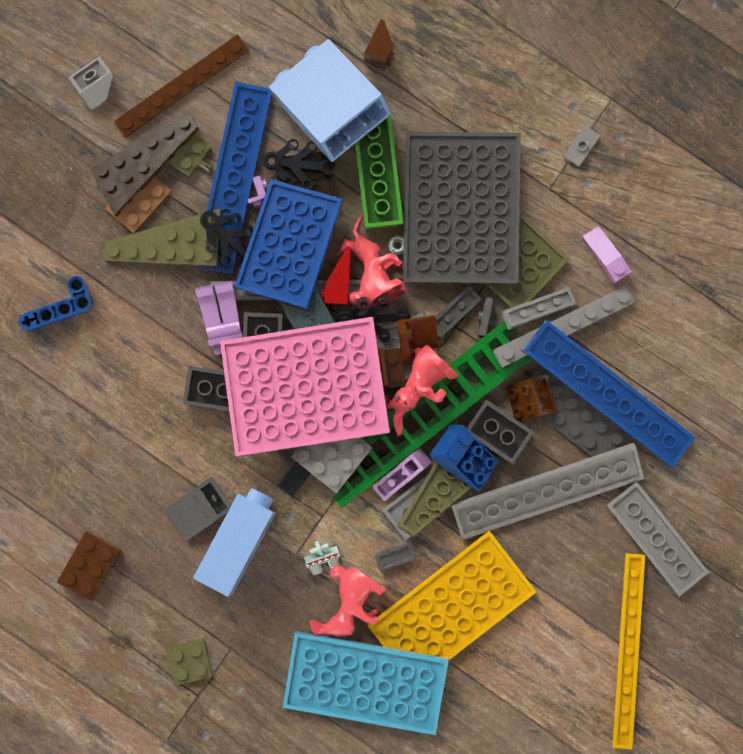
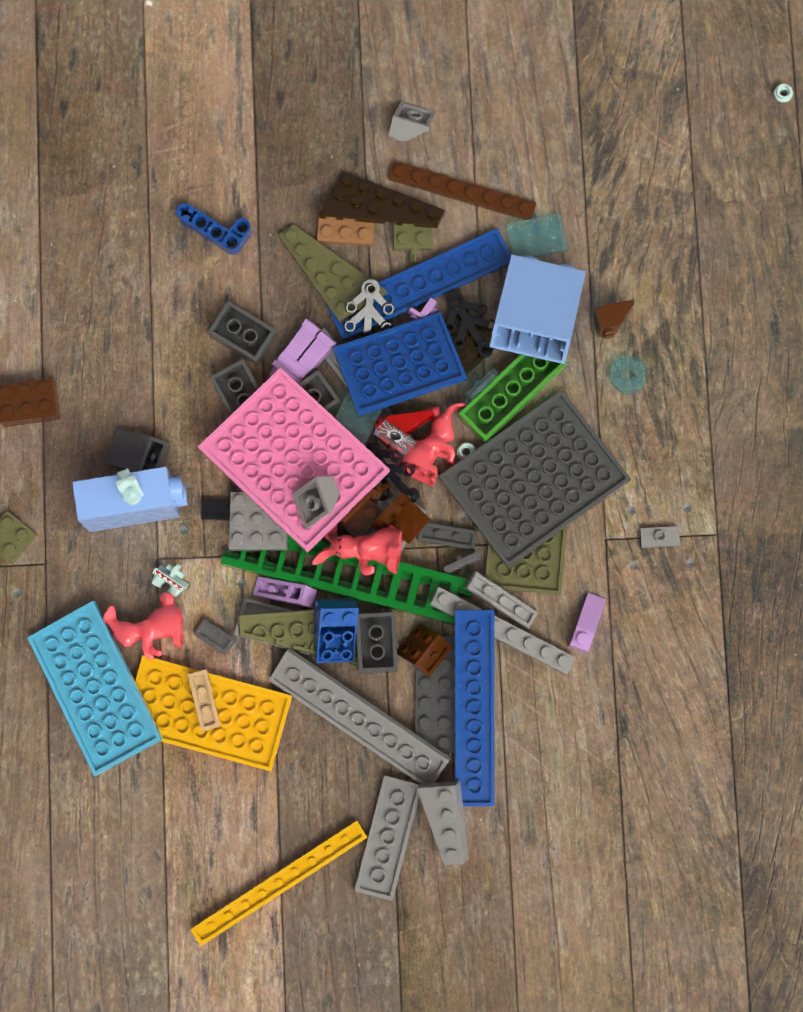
camera: 55 degrees right, 5 degrees down
none -> light aqua hips [116,469,144,505]
none -> tan plate [188,669,221,732]
none -> dark grey brick [208,301,278,366]
none -> light grey slope [292,476,340,529]
none -> reddish brown bar [370,482,389,499]
none -> clear tile [374,420,417,455]
none -> light grey wedge [417,781,469,865]
none -> clear light blue plate [465,368,498,405]
none -> clear light blue plate [506,213,569,257]
none -> clear light blue plate [609,356,648,395]

